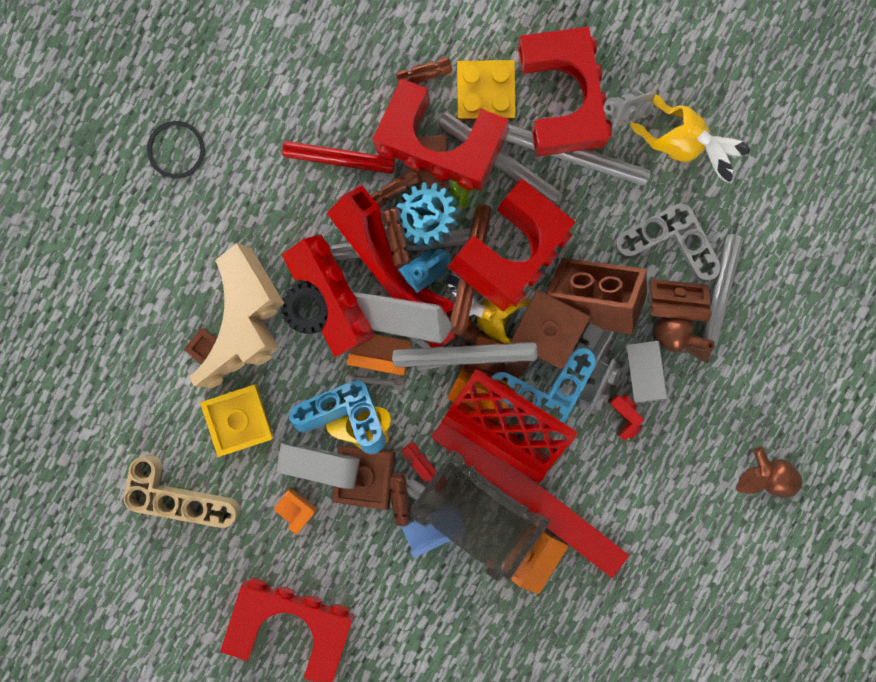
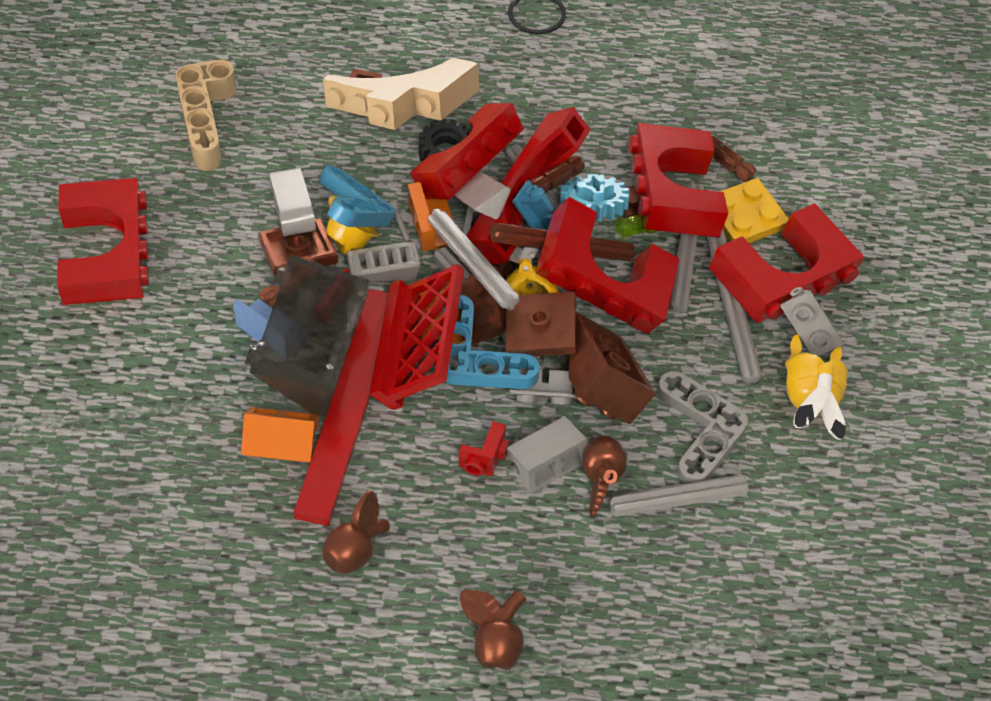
camera: 65 degrees right, 35 degrees down
yellow plate [200,384,274,457] -> none
orange panel [274,487,318,535] -> none
red axle [282,141,395,174] -> none
copper axle [371,169,422,208] -> none
light grey hinge [576,355,621,416] -> none
copper plate [649,279,712,322] -> none
none -> copper piece [322,490,390,575]
none -> light grey slope [346,242,420,281]

